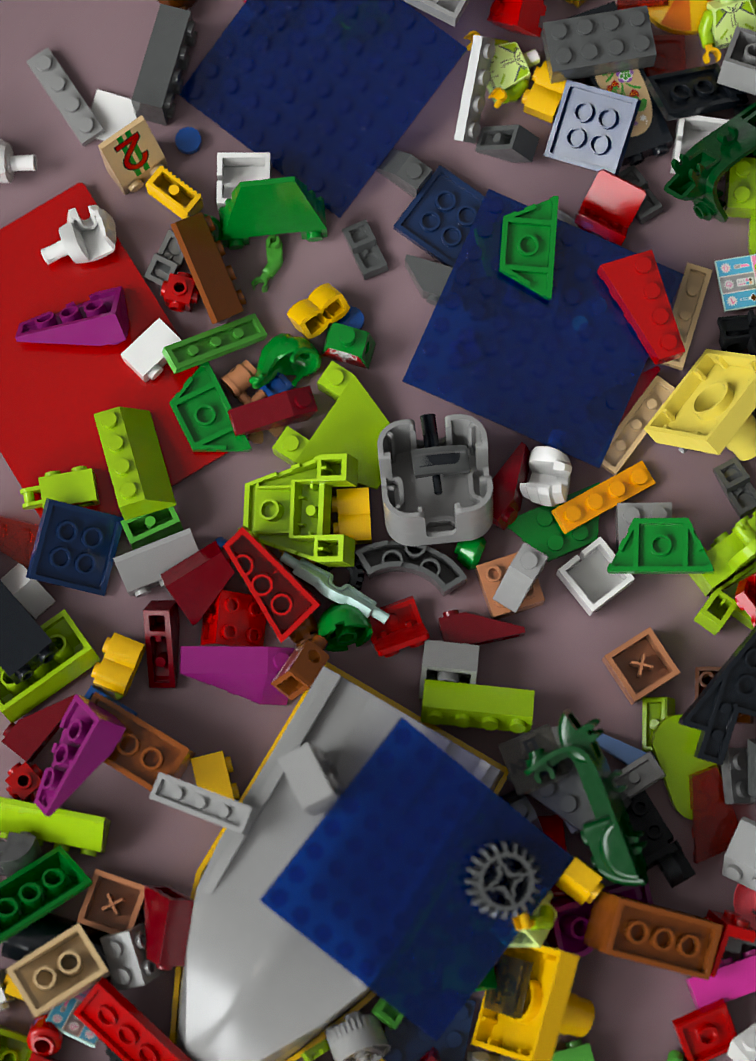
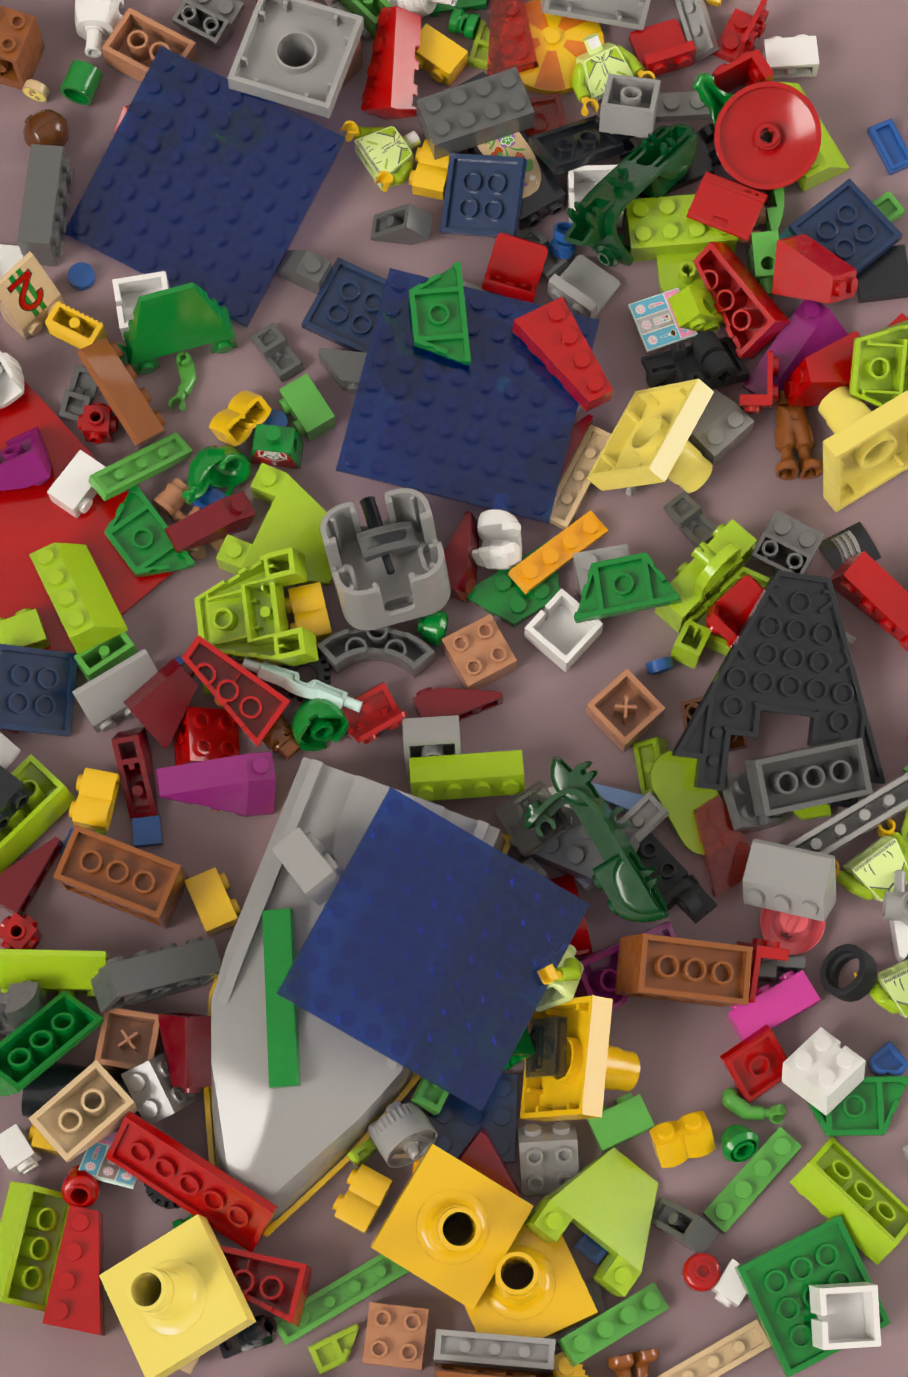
camera: 10 degrees left, 5 degrees down
magenta wedge [34,694,126,817] -> none
light grey plate [149,772,257,836] -> none
dark orange torso [270,635,330,700] -> none
light grey plate [454,35,495,144] -> none
dark grey gear [464,841,542,920] -> none
light grey slope [492,542,548,613] -> none
yellow brick [555,856,604,905] -> none
tan plate [661,262,713,371] -> none
none -> dark grey brick [91,937,222,1013]
none -> blue tile [132,816,163,848]
none -> green tile [262,908,301,1089]
none -> bright green brick [278,373,336,442]
none -> light grey bracket [547,255,620,324]
none -> blue wheel [549,222,576,259]
none -> blue tile [645,657,674,675]

